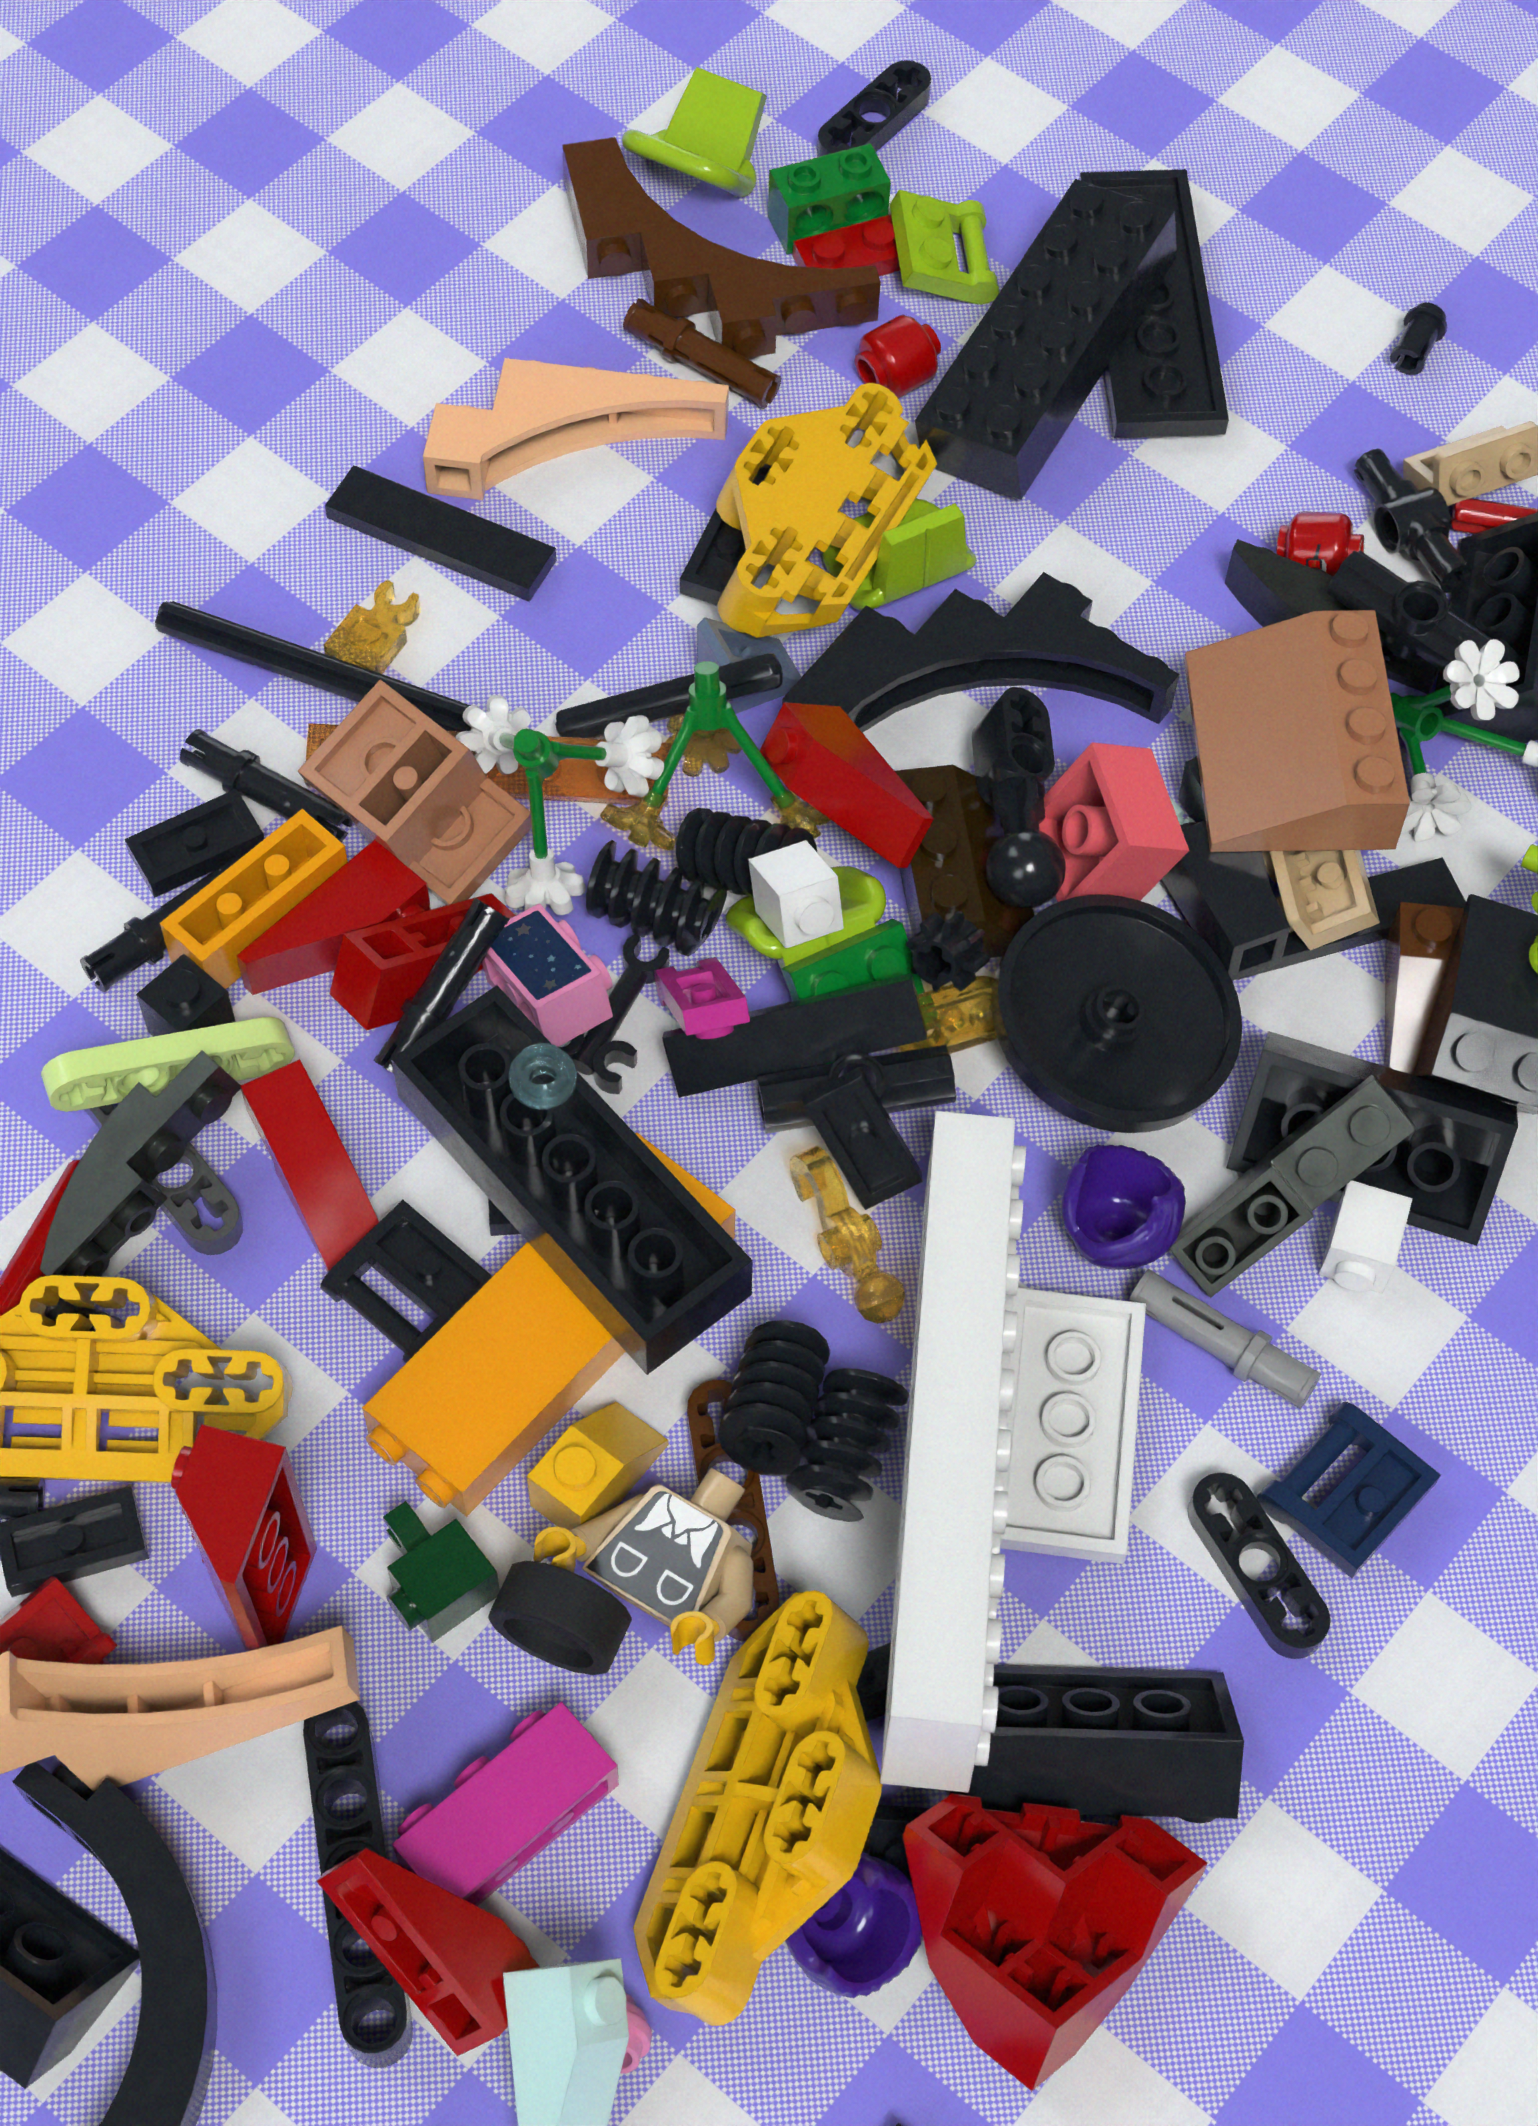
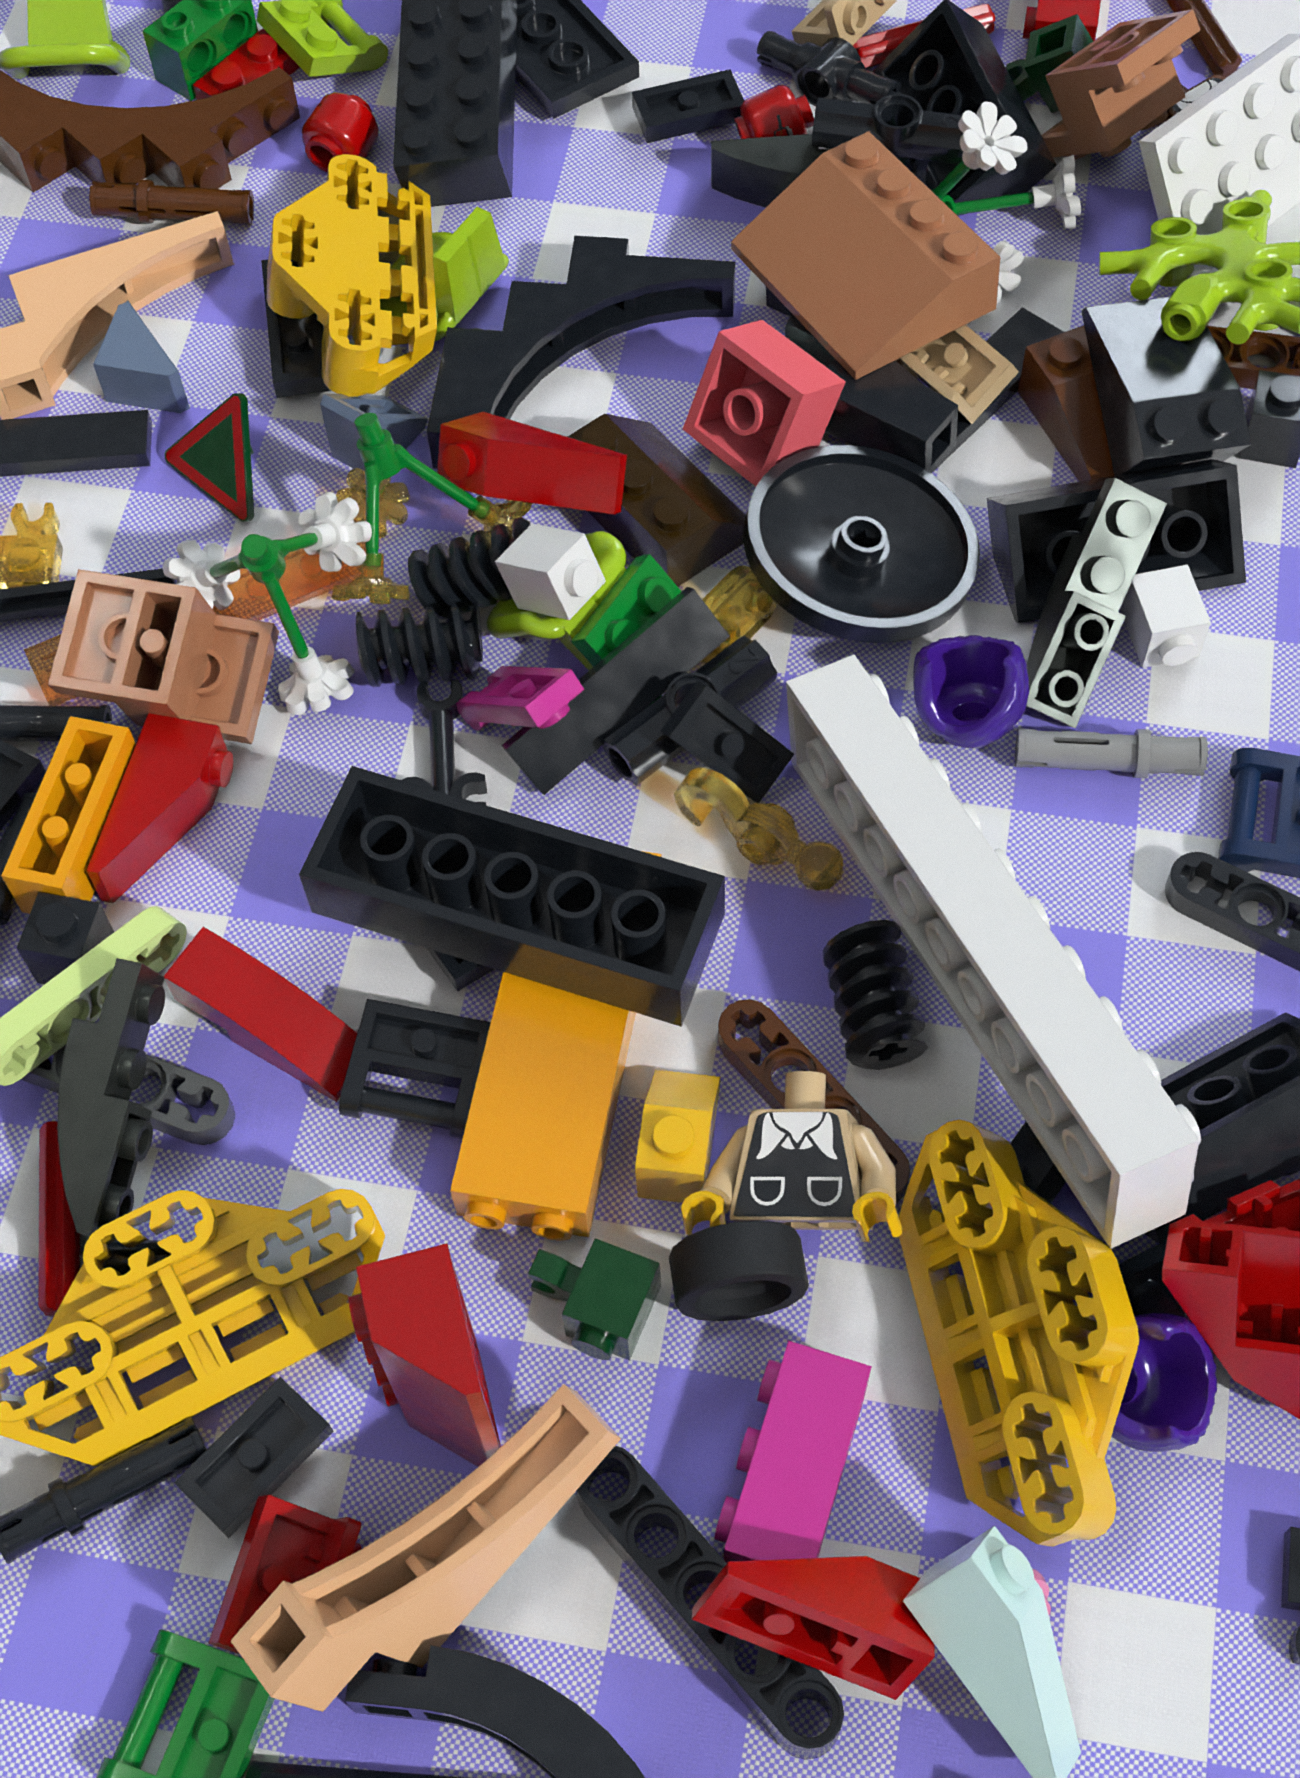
camera: 25 degrees left, 0 degrees up
red slope [329,893,516,1031] -> none
black pin [374,898,510,1074] -> none
brick [482,903,613,1048] -> none
clear light blue plate [509,1043,577,1109] -> none
black axle [555,653,783,744] -> none
black piece [718,1320,830,1476] -> none
black gear [906,911,990,992] -> none
black beam [971,687,1066,909] -> none
white plate [1000,1287,1146,1564] -> none
none -> sand blue slope [93,301,190,413]
none -> piece [165,393,254,522]
none -> black plate [632,69,744,143]

